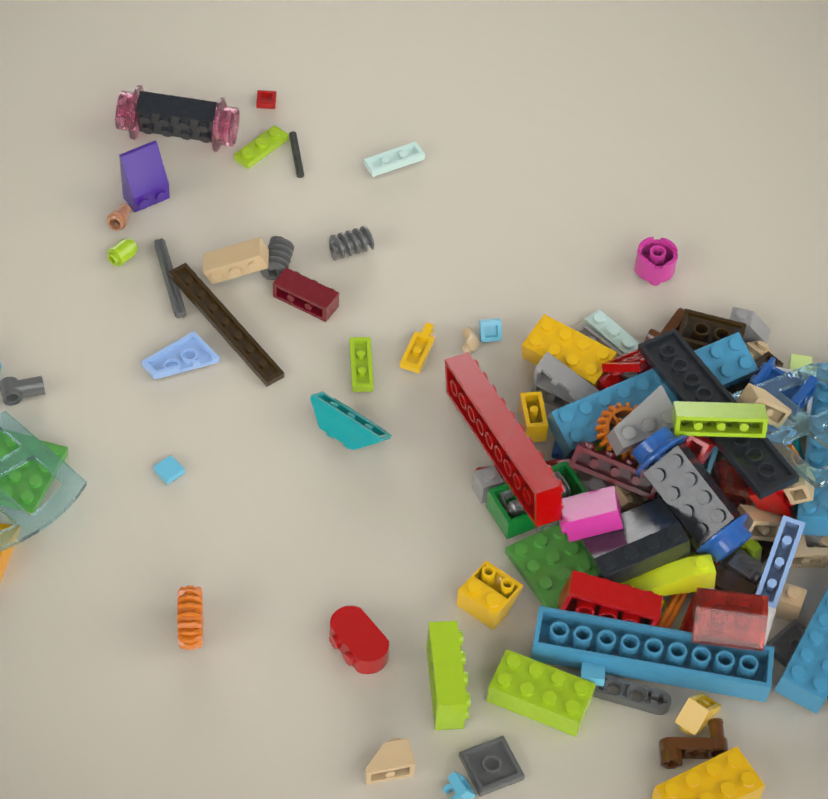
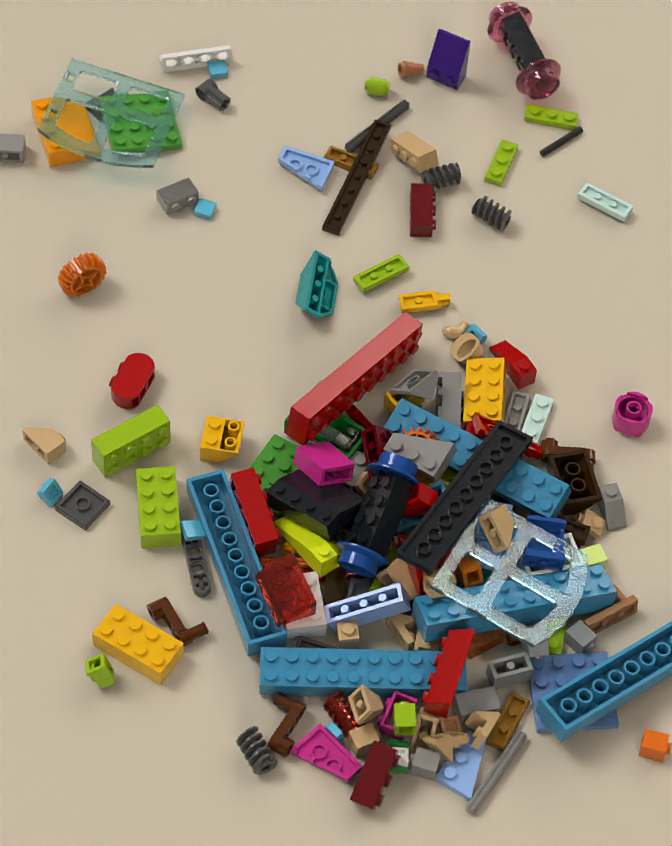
camera: 60 degrees right, 5 degrees up
red tile [256,90,277,109] -> none
lime brick [671,401,768,438] -> none
yellow slope [675,693,722,735] -> none
none -> light grey brick [156,177,199,215]
none -> pearl gold tile [323,146,379,180]
none -> light grey slope [389,369,438,400]
none -> tan piece [450,333,484,365]
none -> lime plate [484,139,518,187]
none -> red slope [489,340,537,390]

